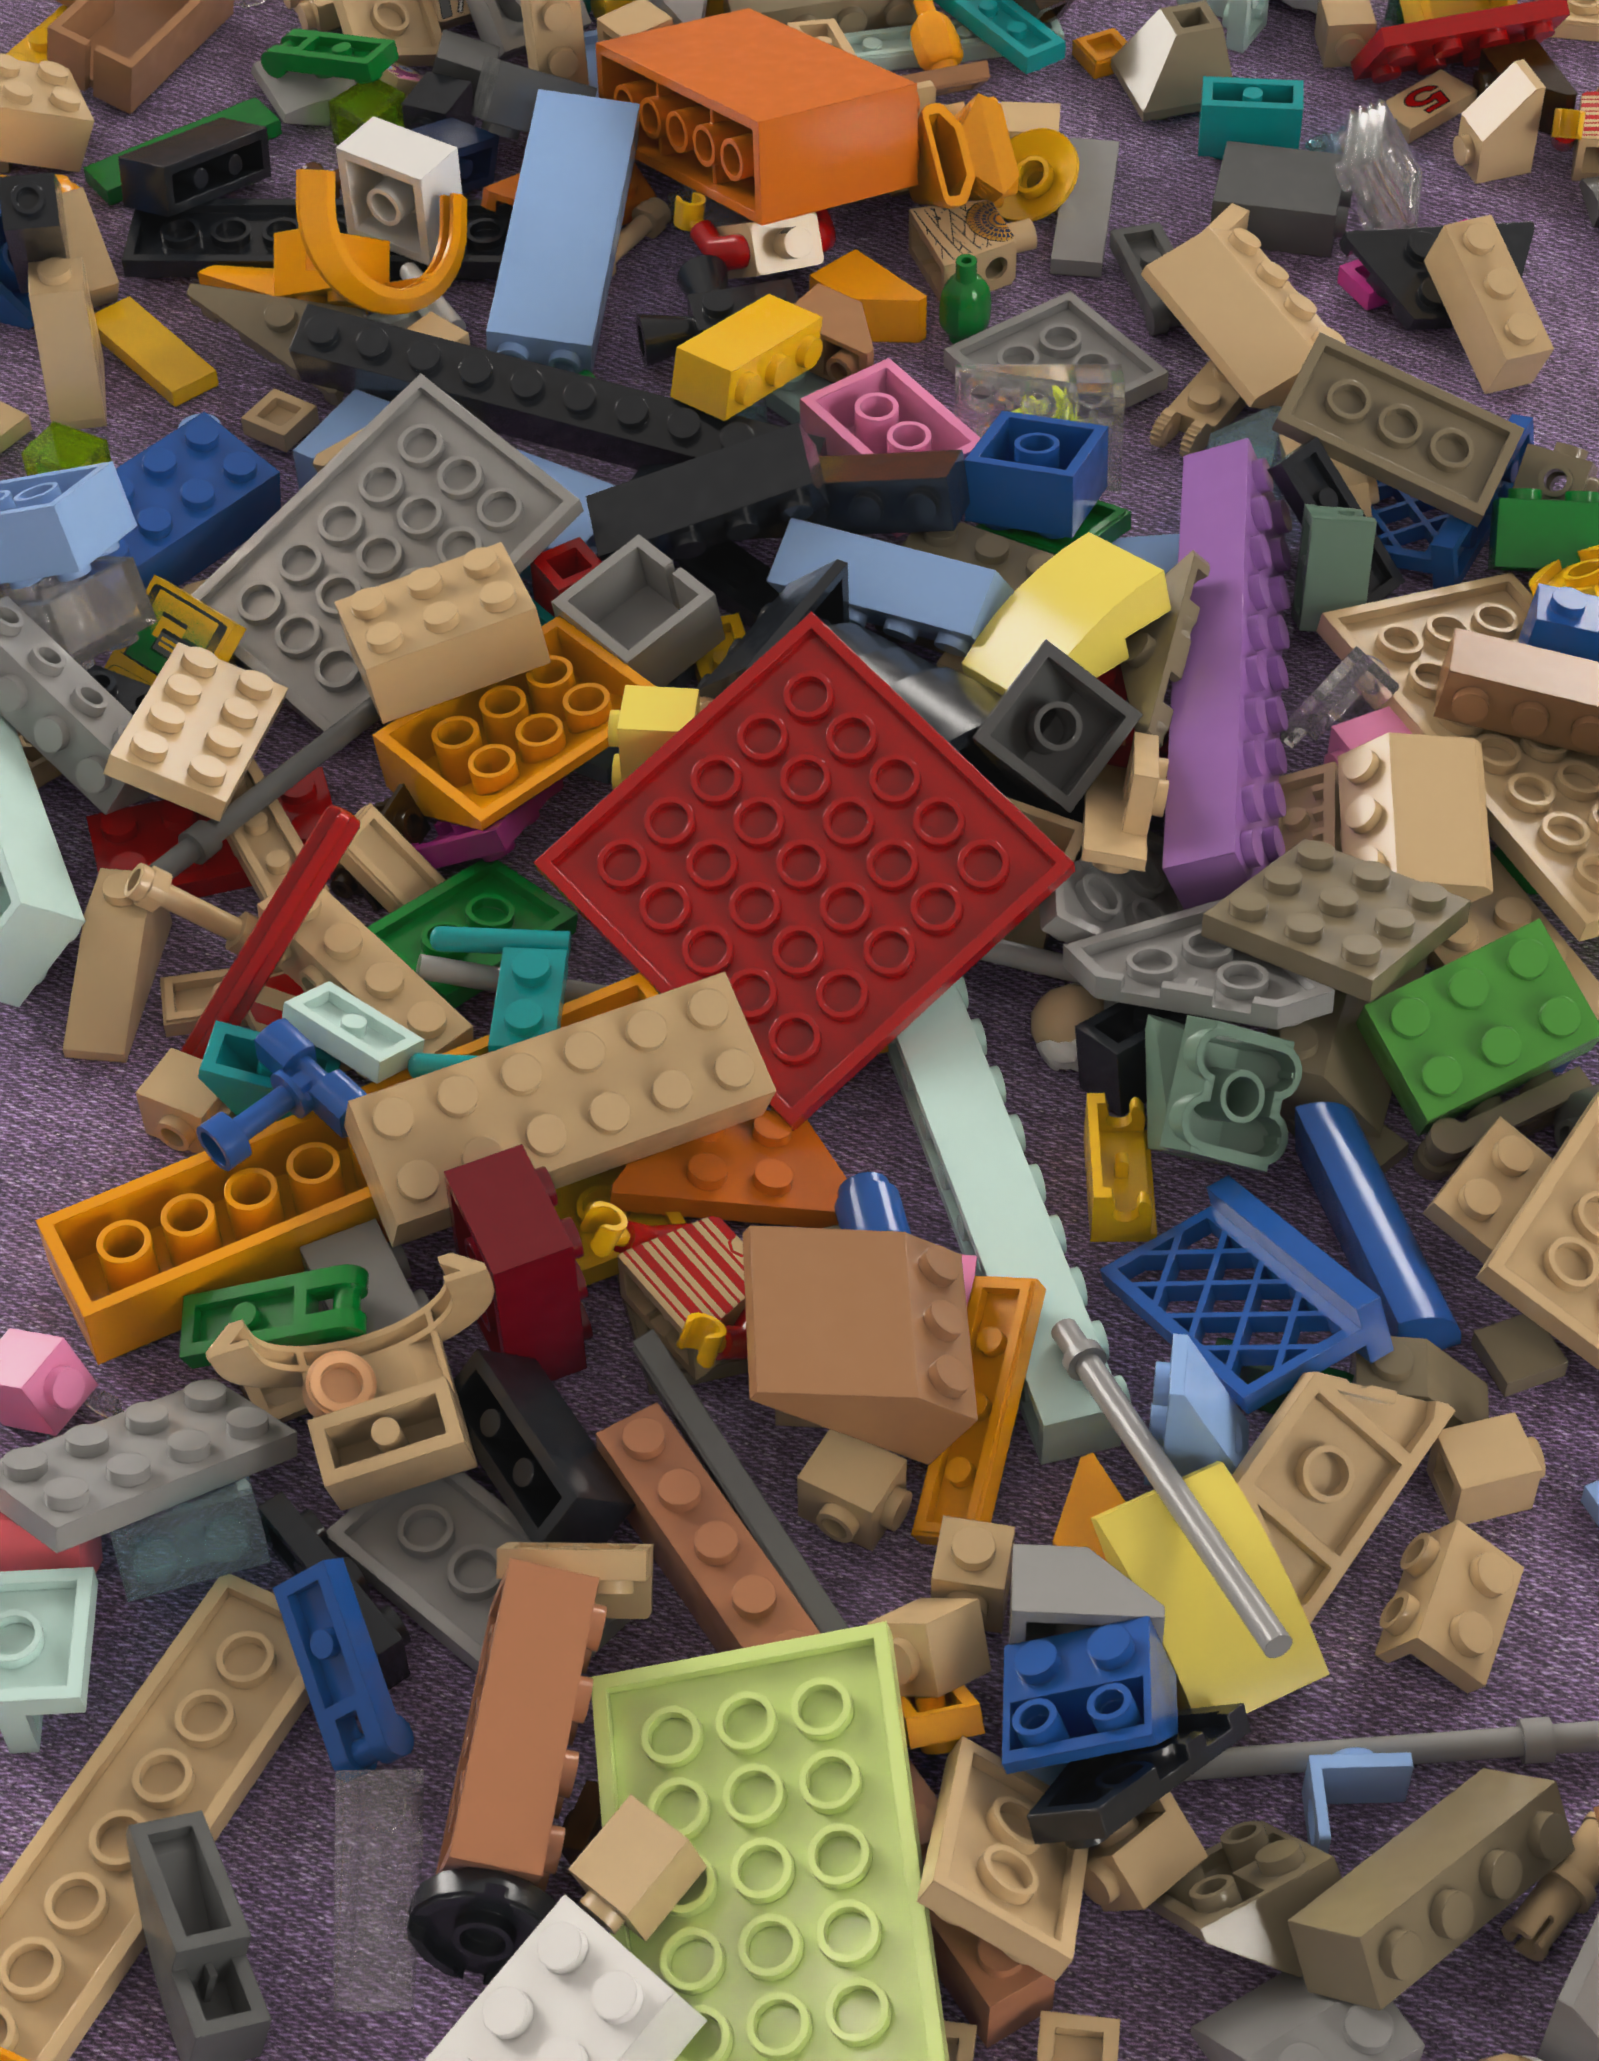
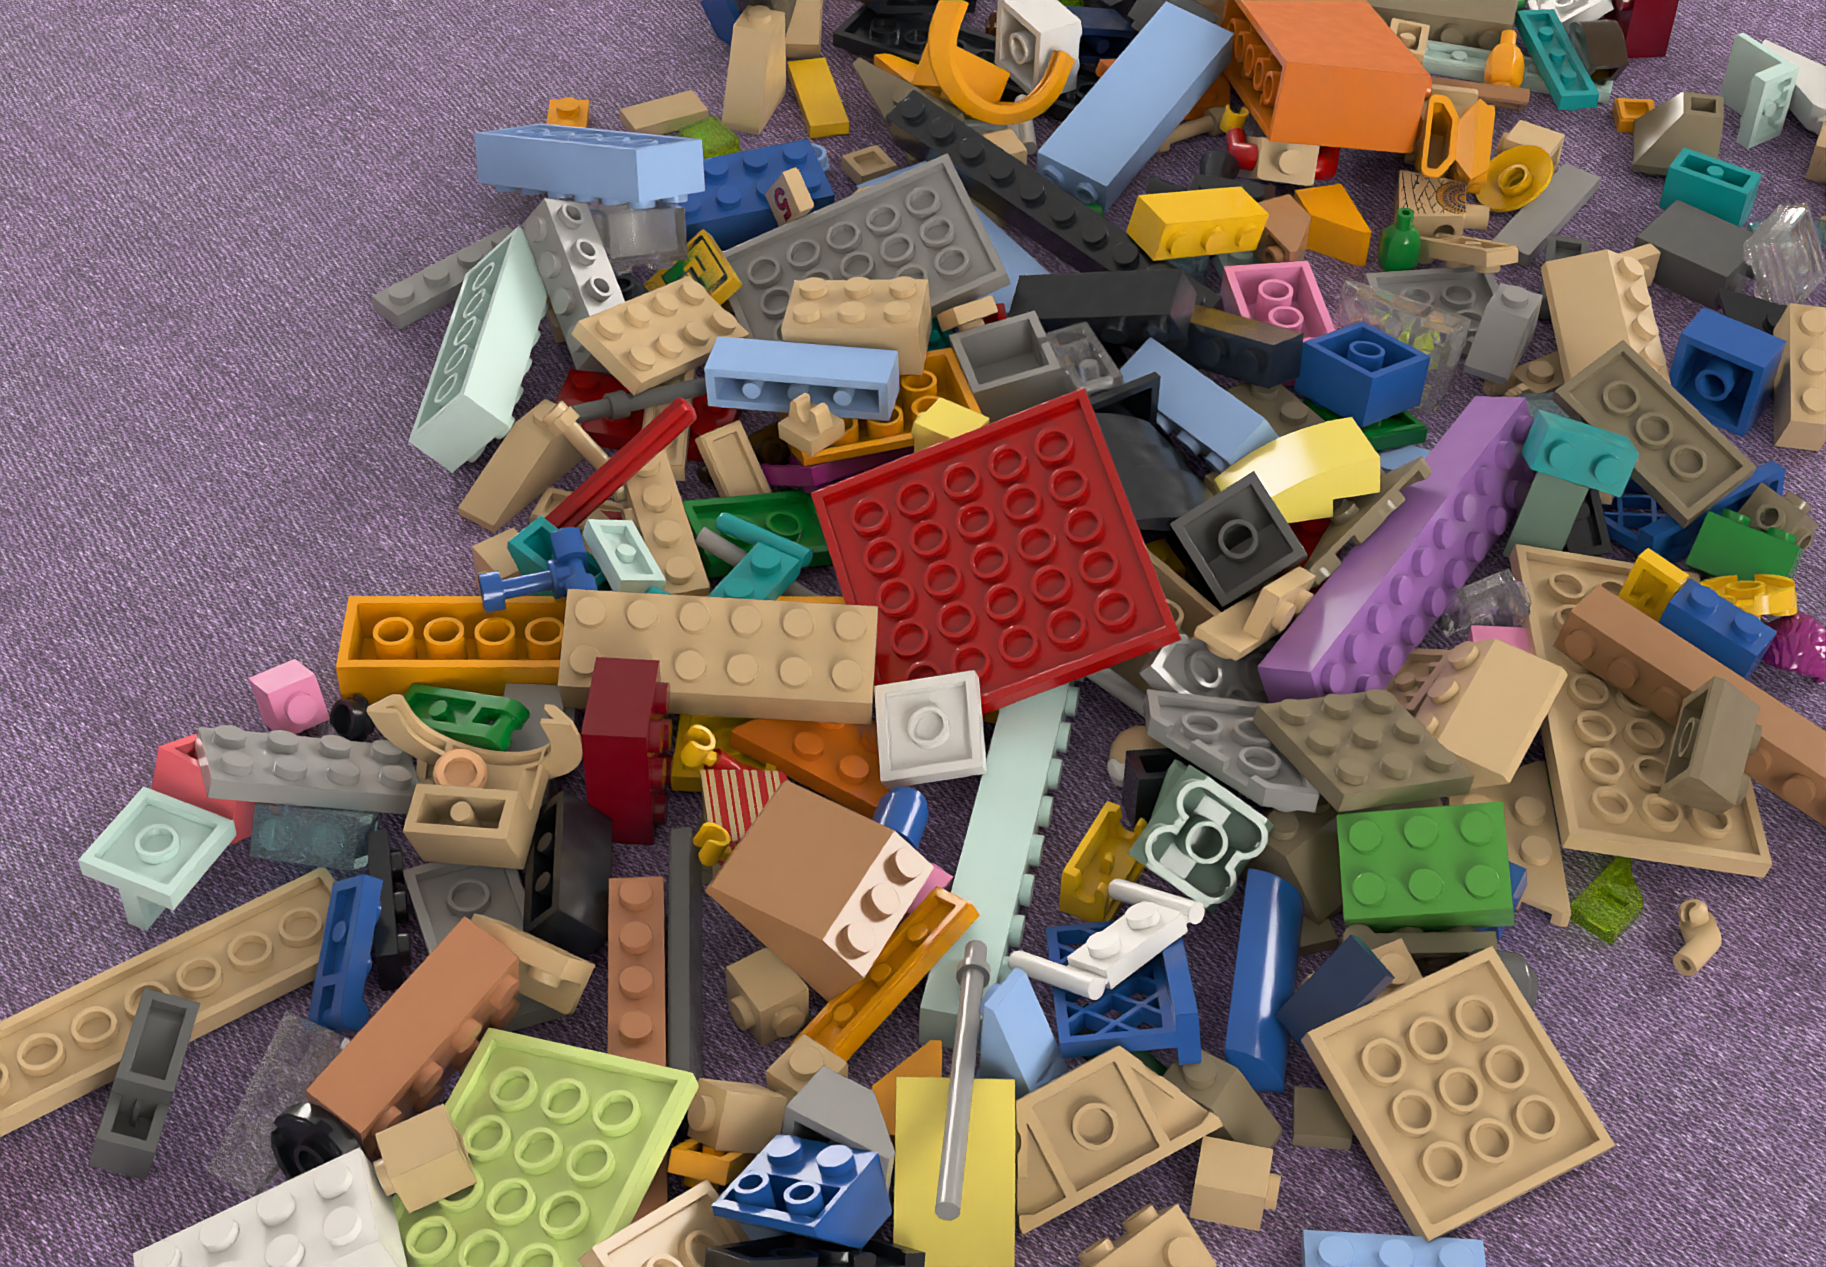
camera: 25 degrees right, 5 degrees down
none -> black plate [330,694,376,742]
none -> light blue brick [704,336,900,421]
none -> tan tile [765,167,814,227]
none -> tan tile [778,393,845,457]
none -> white plate [874,670,987,789]
none -> tan plate [936,295,998,332]
none -> white plate [1008,878,1205,1000]
none -> clear slope [1045,321,1124,396]
none -> dark blue tile [1275,935,1395,1055]
none -> tan hinge [1418,233,1519,273]
none -> light grey slope [1463,283,1543,386]
none -> teal brick [1521,409,1639,497]
none -> yellow bracket [1618,548,1689,622]
none -> blue brick [1669,307,1787,437]

